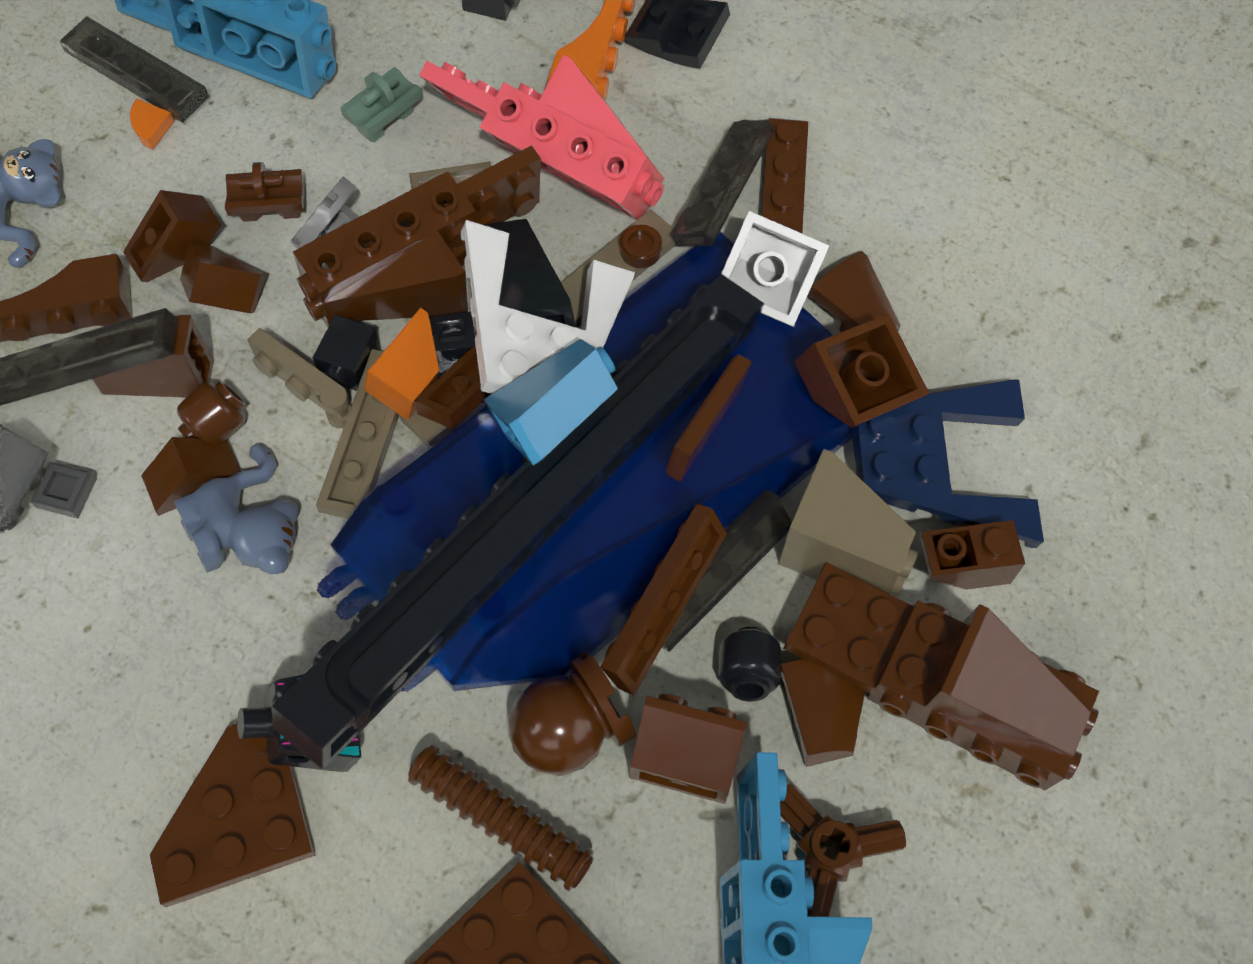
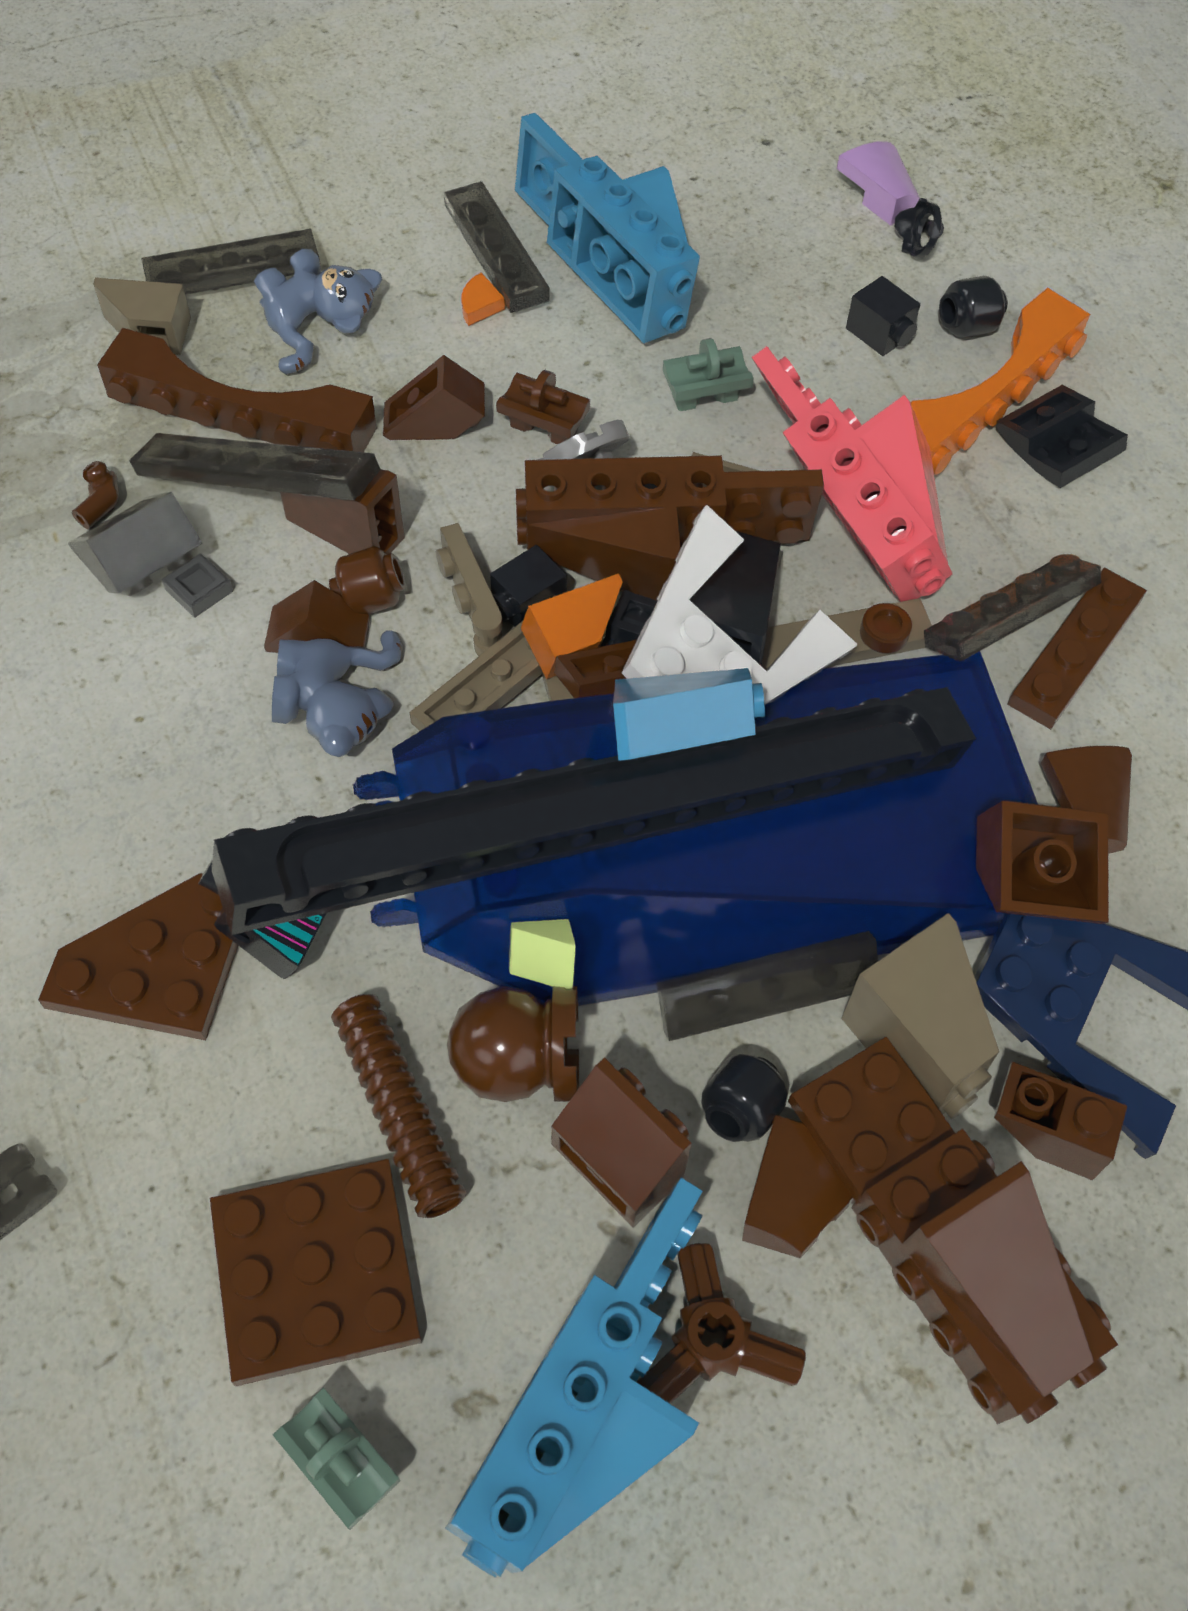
camera: 30 degrees right, 5 degrees down
reddish brown slope [180,239,266,313] -> none
reddish brown plate [600,504,727,695] -> none
reddish brown tile [666,354,752,482] -> none
white slope [721,211,829,327] -> none
none -> yellowish green slope [509,919,575,989]

